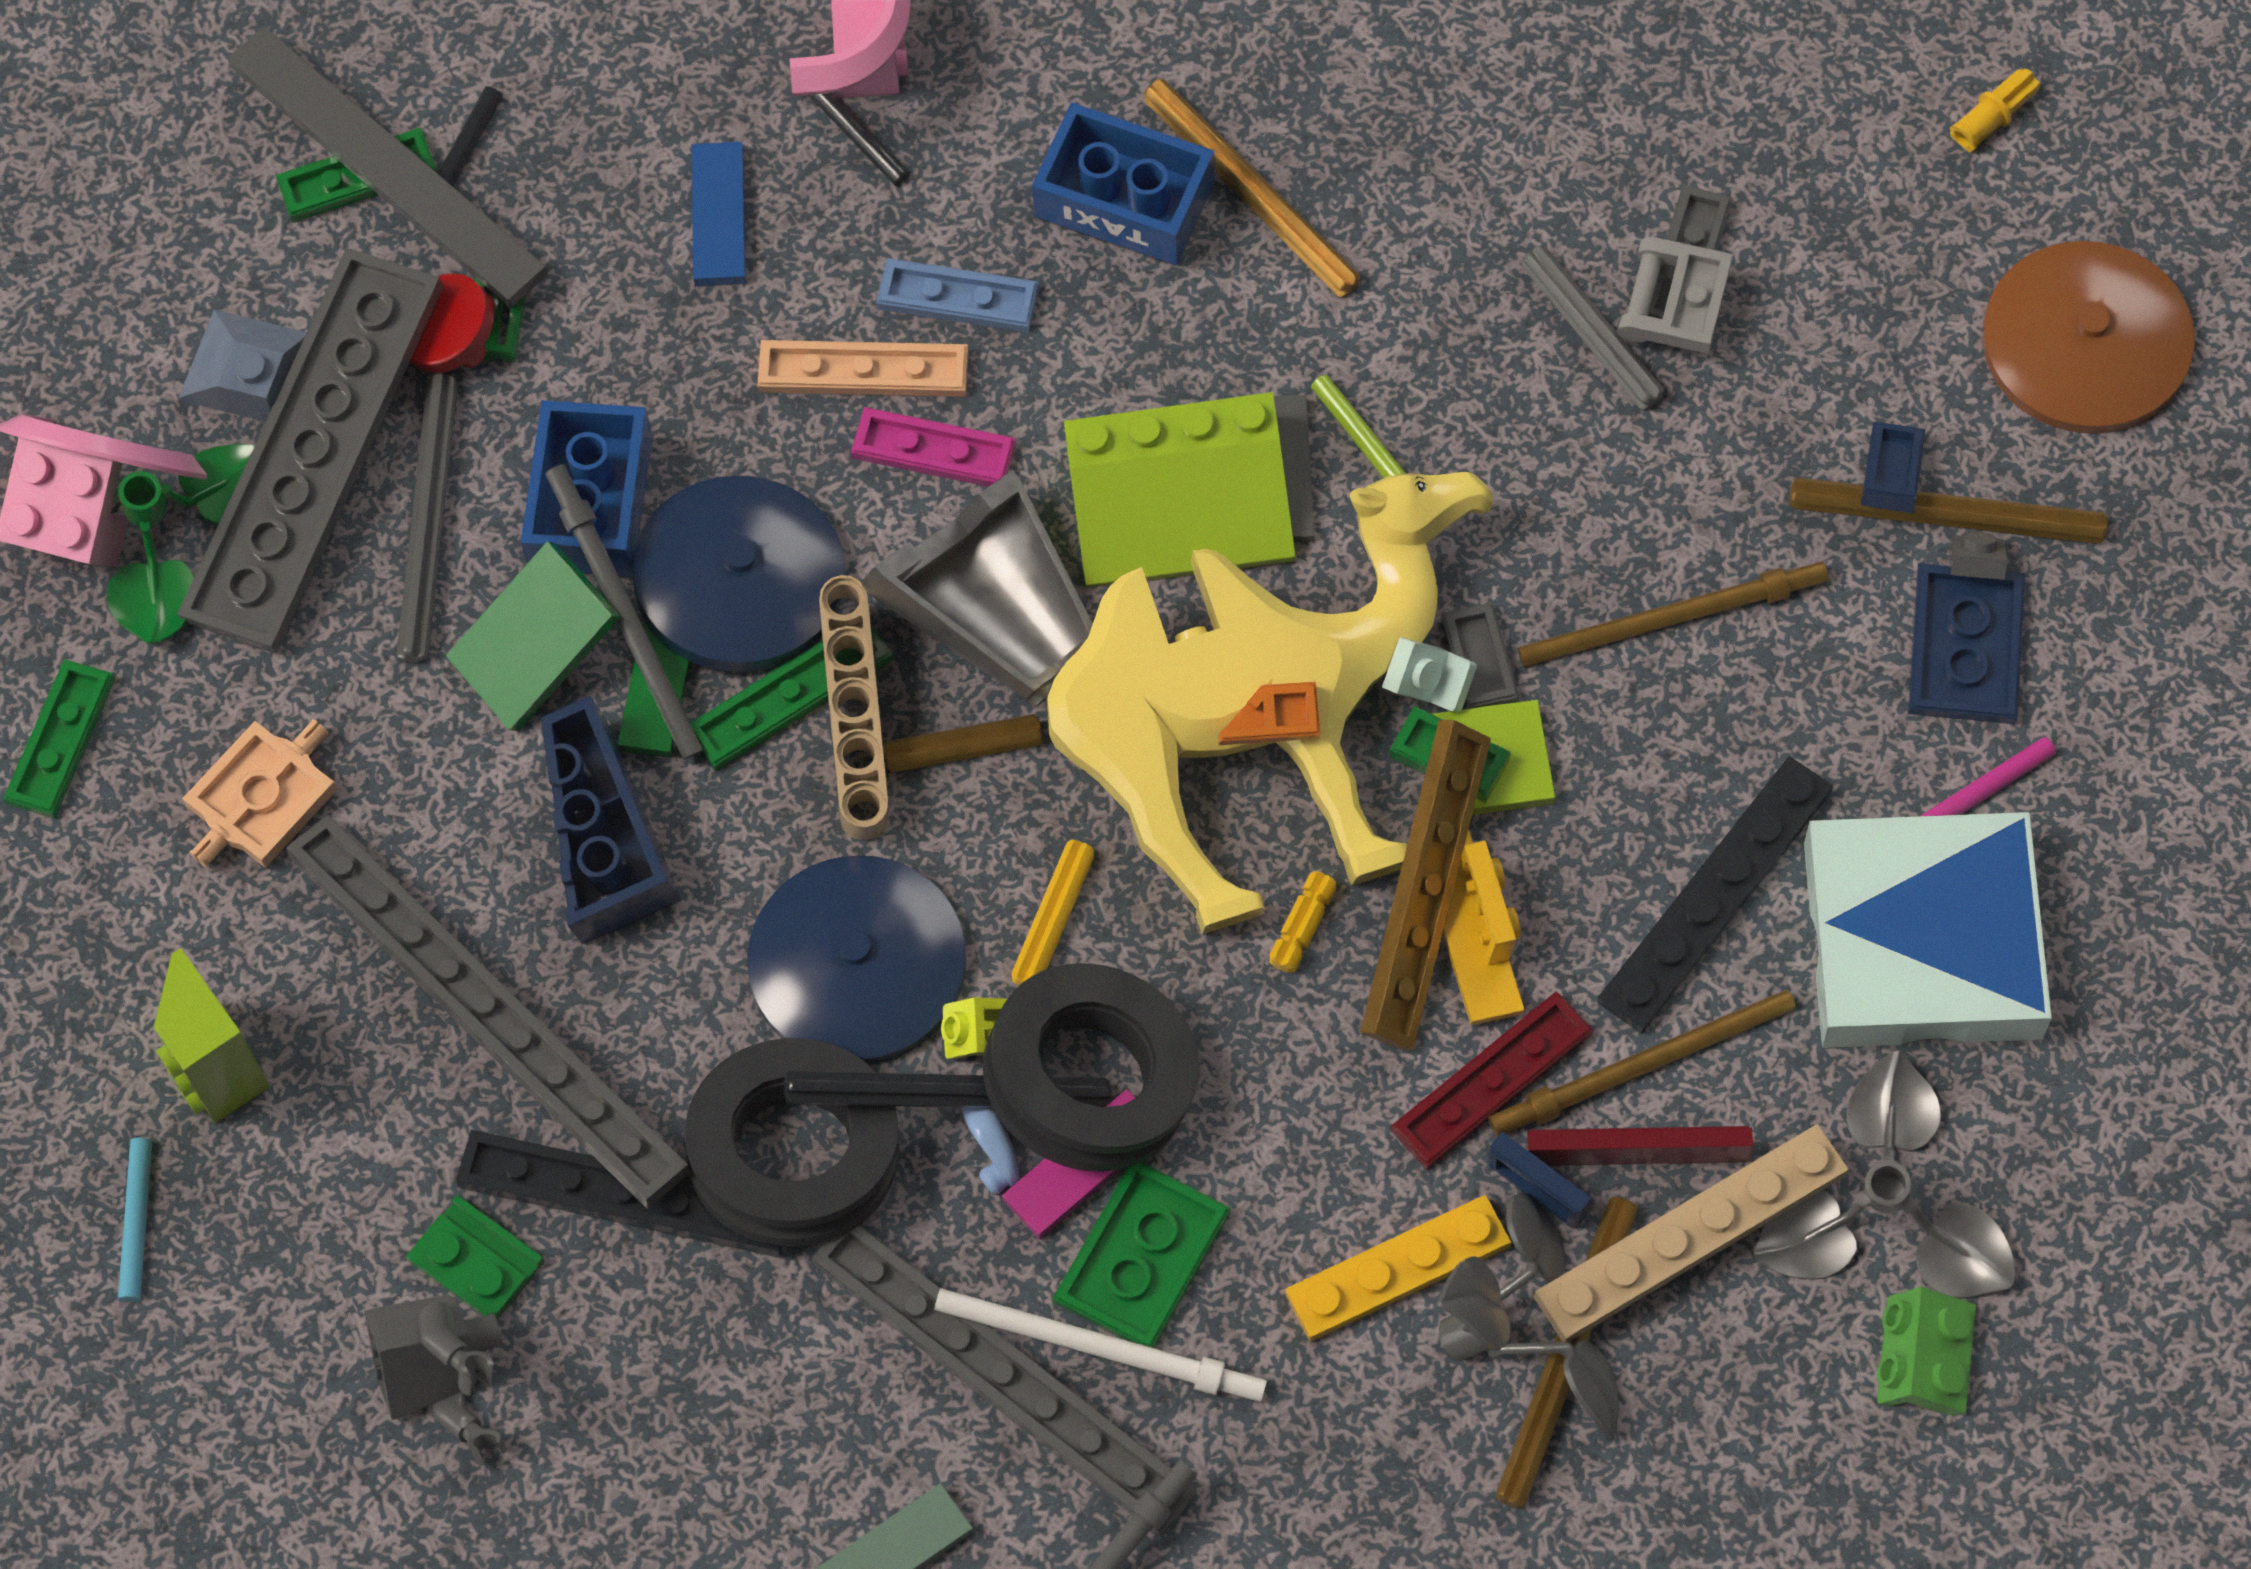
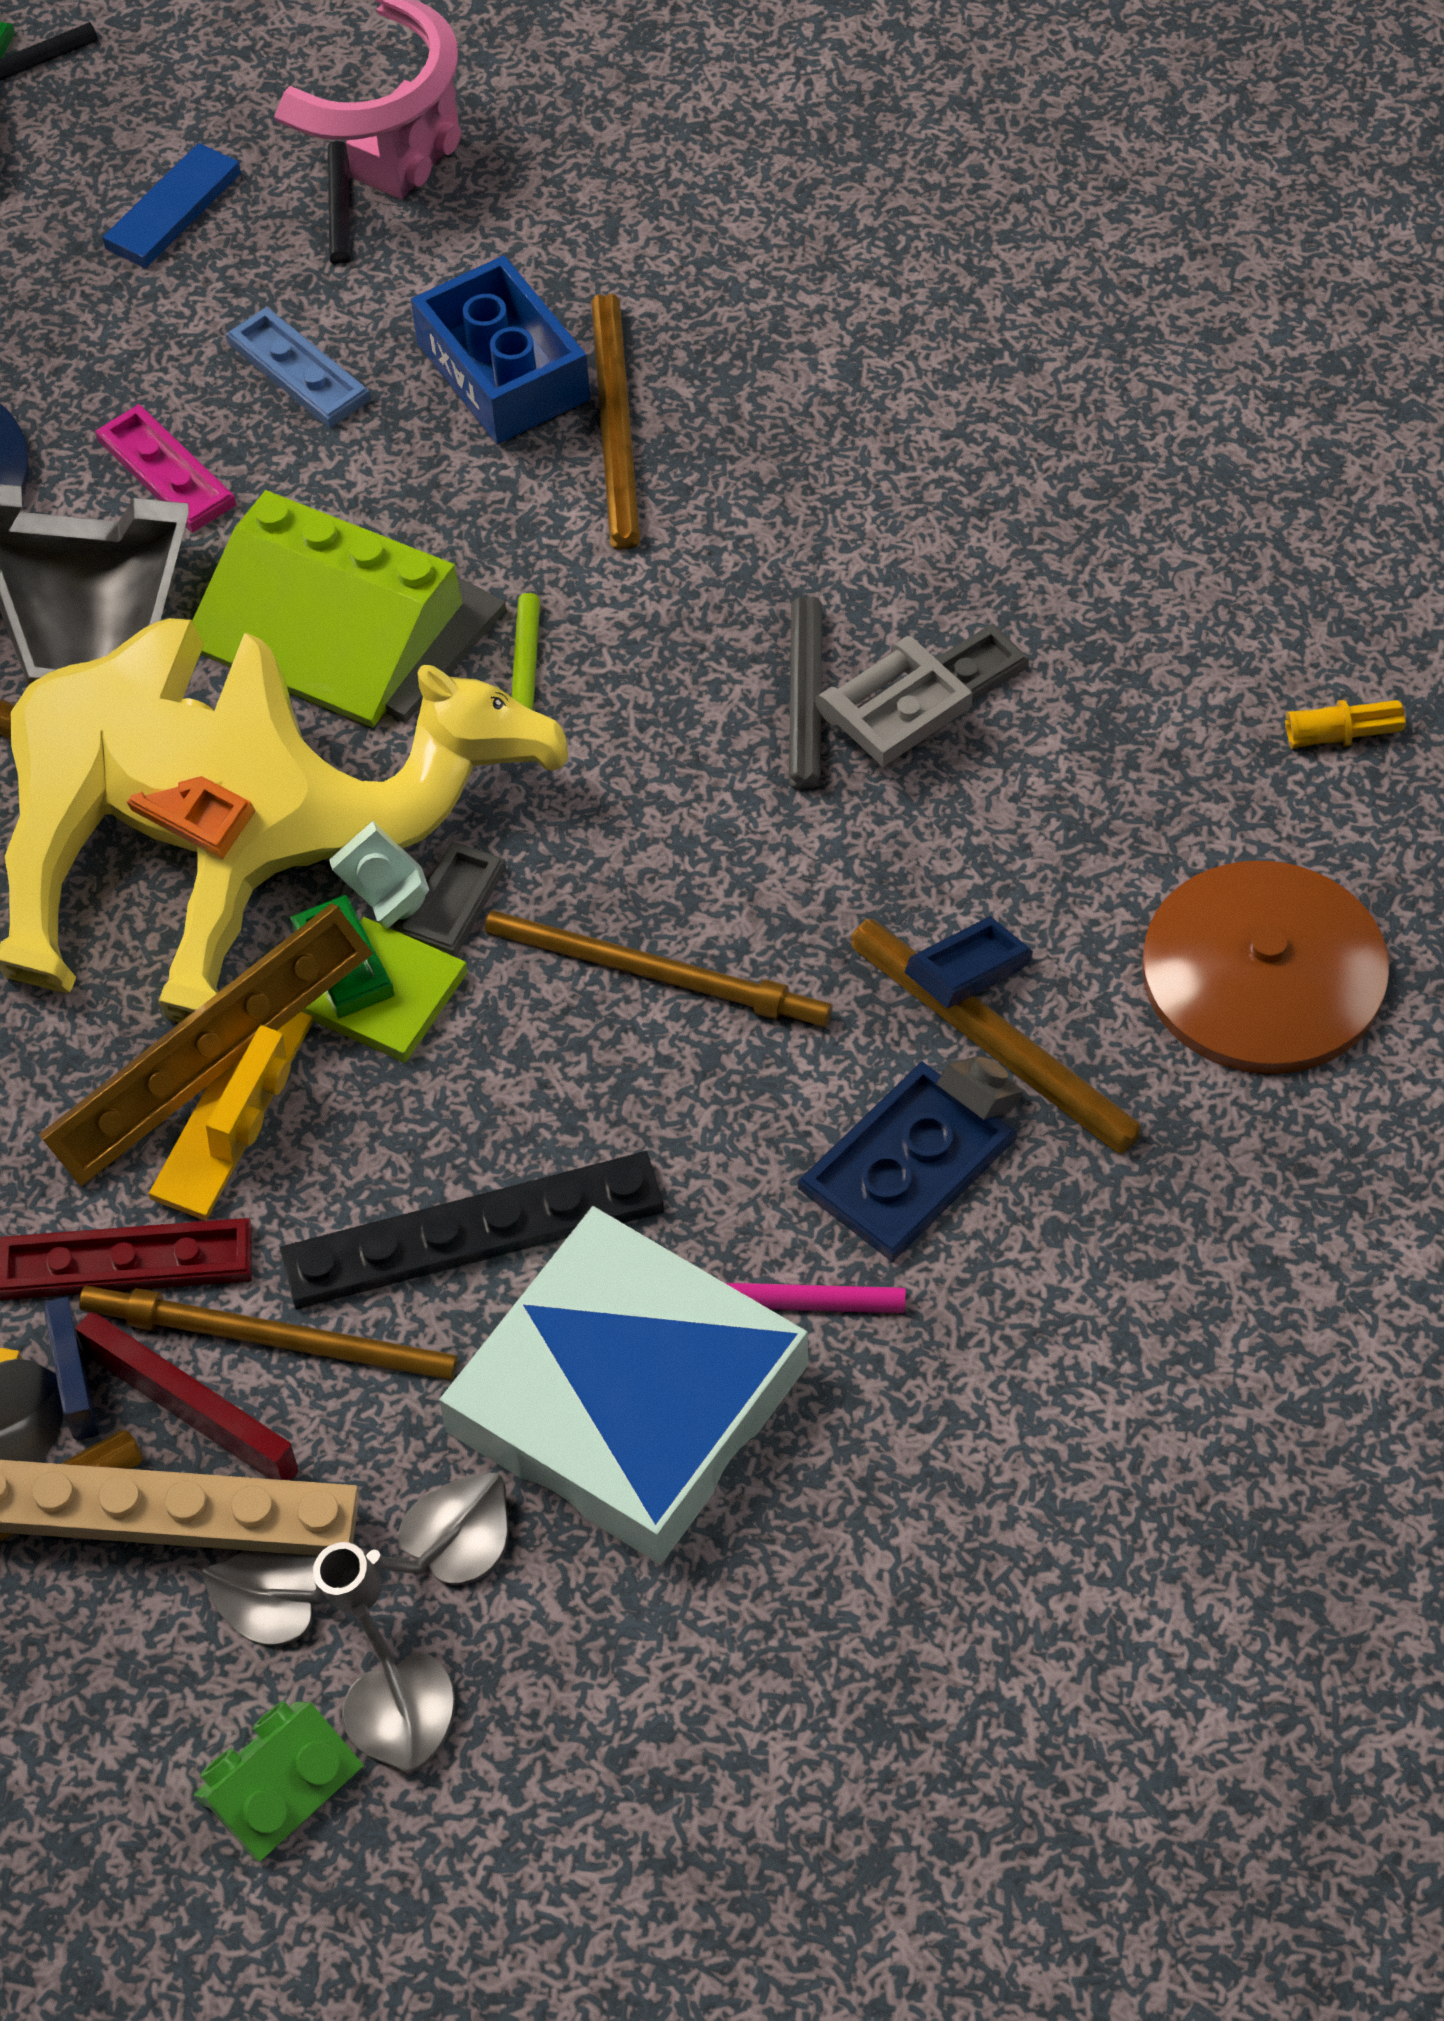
camera: 35 degrees right, 10 degrees down
light nougat tile [758,340,968,397] -> none
yellow axle [1269,871,1336,973] -> none

